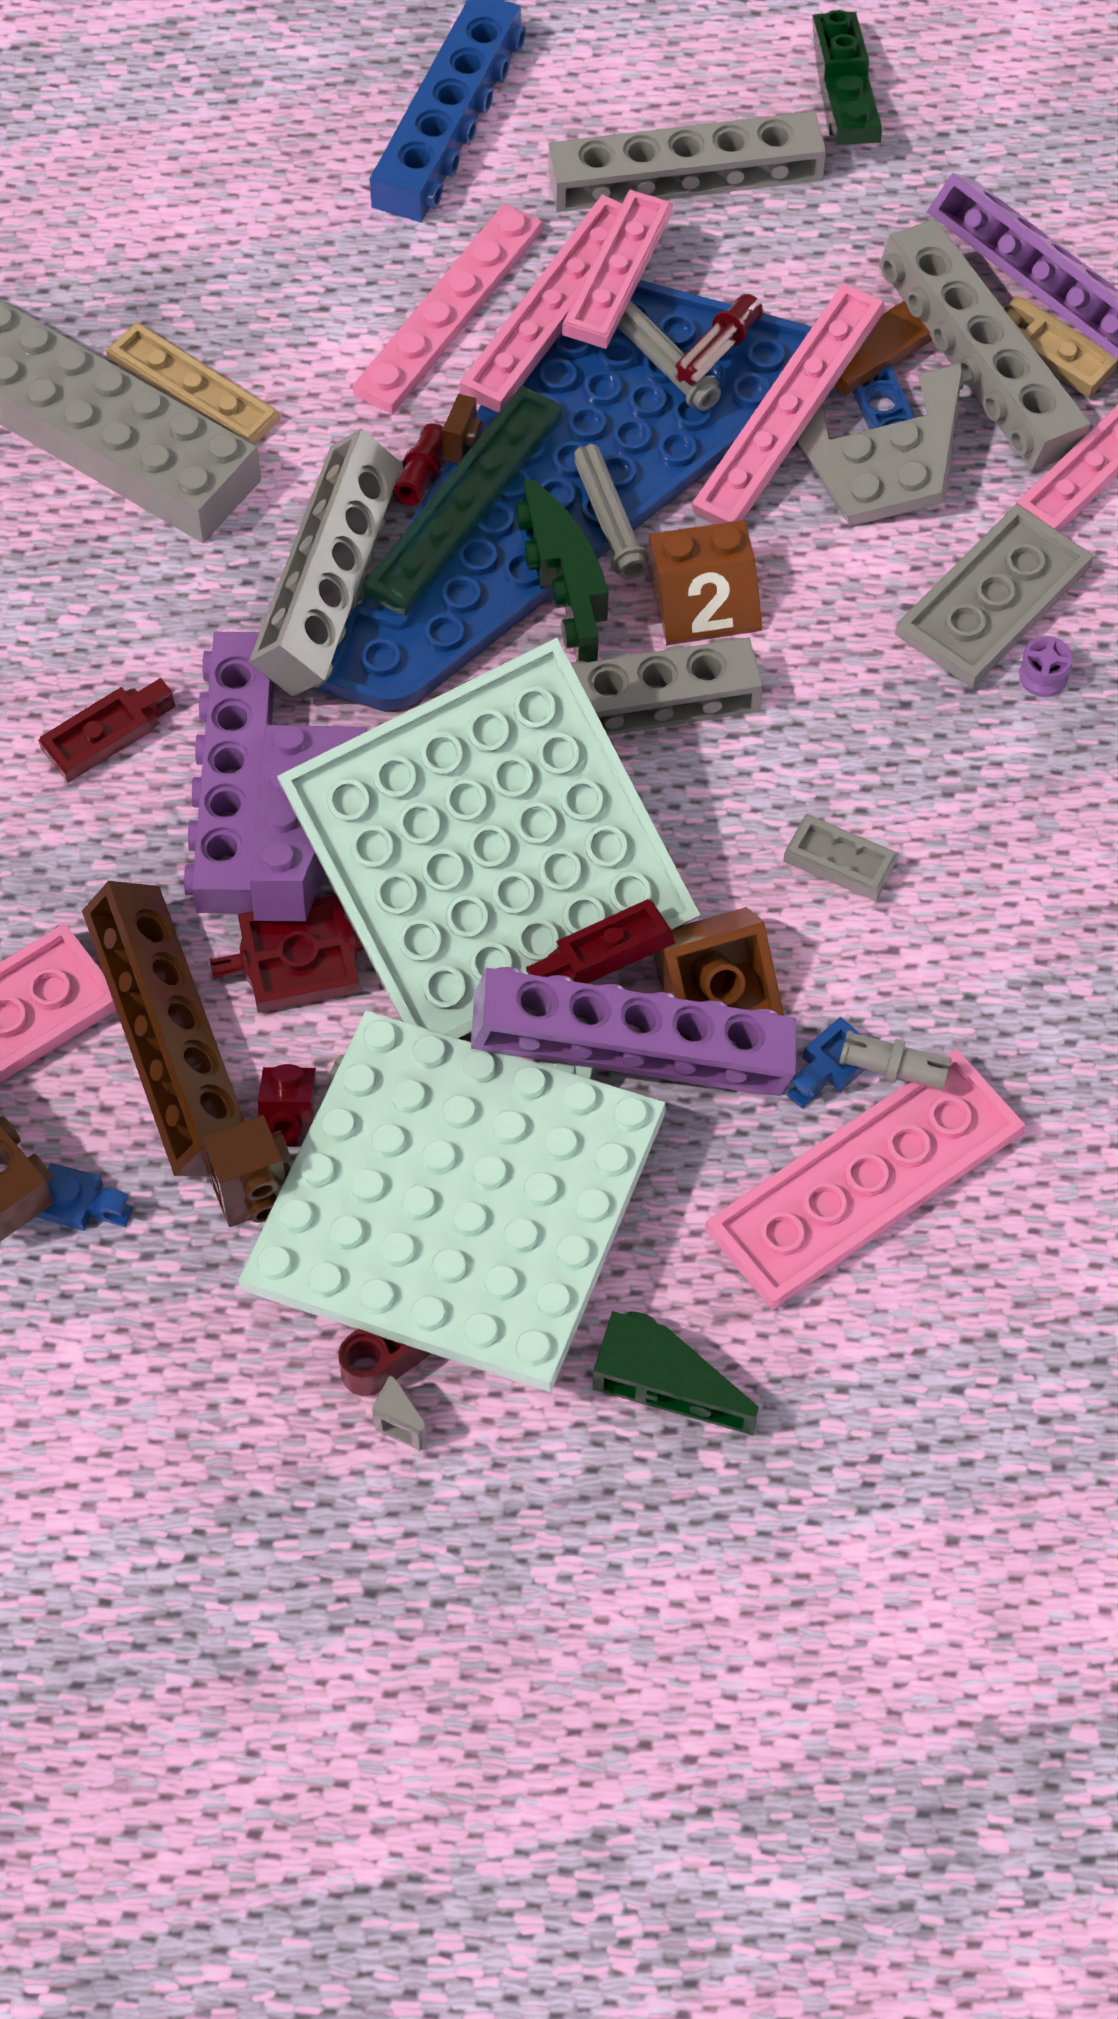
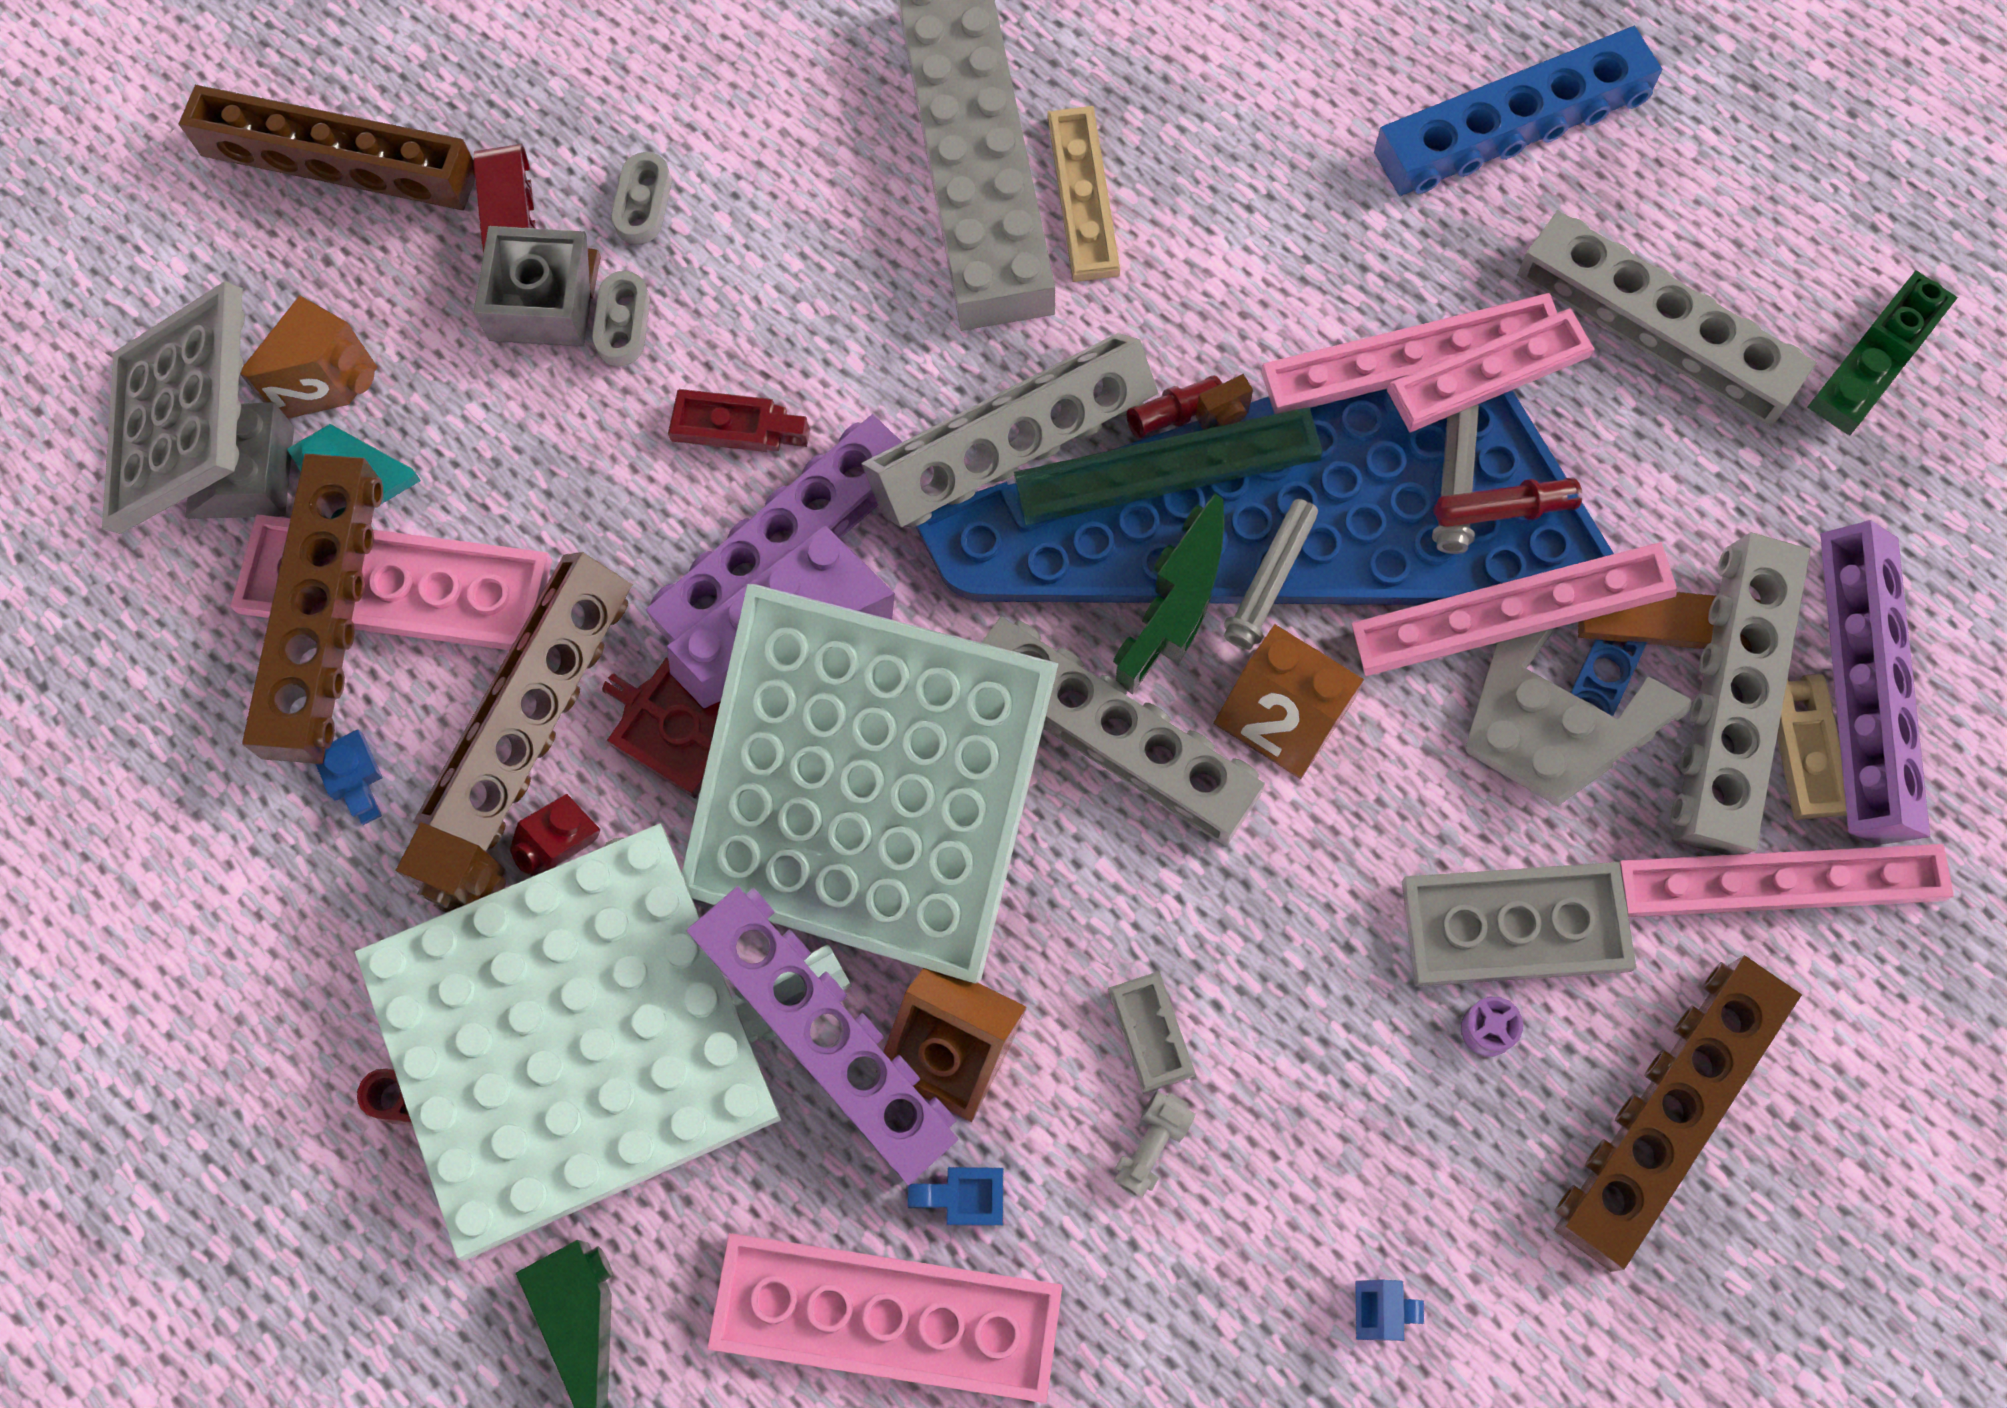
camera: 50 degrees right, 10 degrees up
bright pink plate [353,203,543,415] -> none
light grey slope [372,1375,428,1451] -> none
dark red hinge [526,899,675,984] -> none
light grey pin [839,1030,952,1091] -> none
none -> light grey bar [1113,1091,1196,1198]

